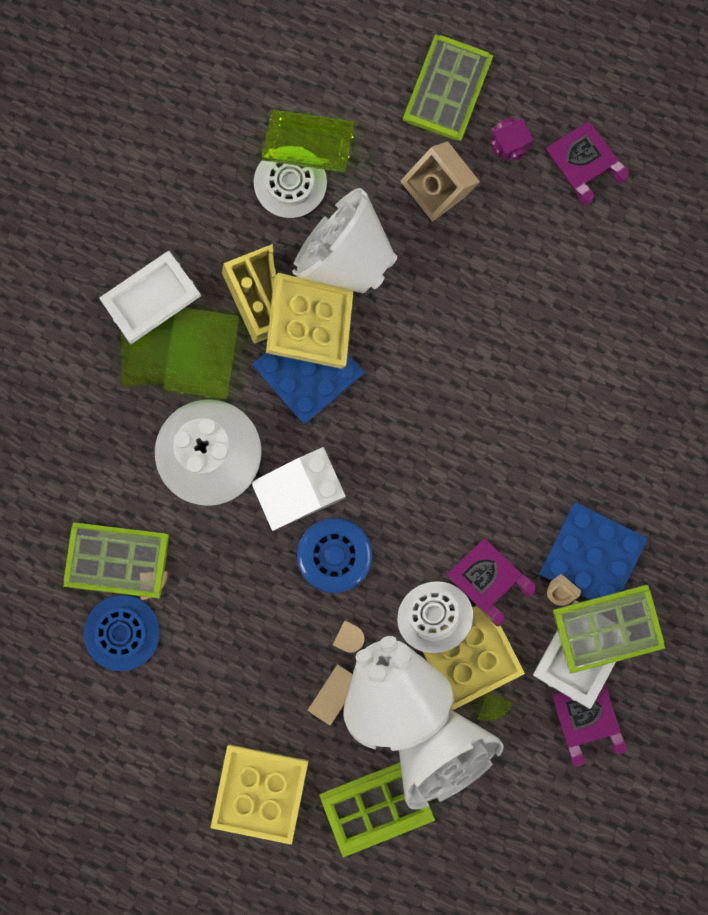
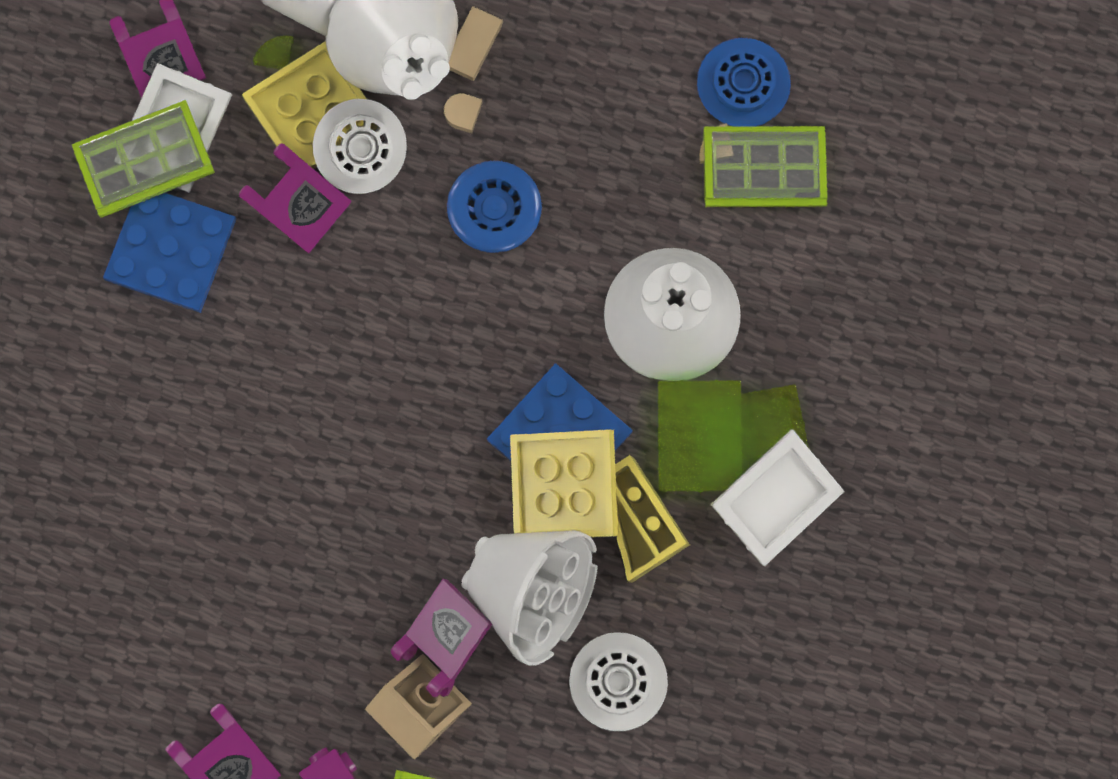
camera: 170 degrees right, 5 degrees down
white slope [251,447,346,531] -> none
clear neon green piece [262,109,354,172] -> none
tan tile [547,574,581,606] -> none
none -> magenta flag [391,579,492,697]

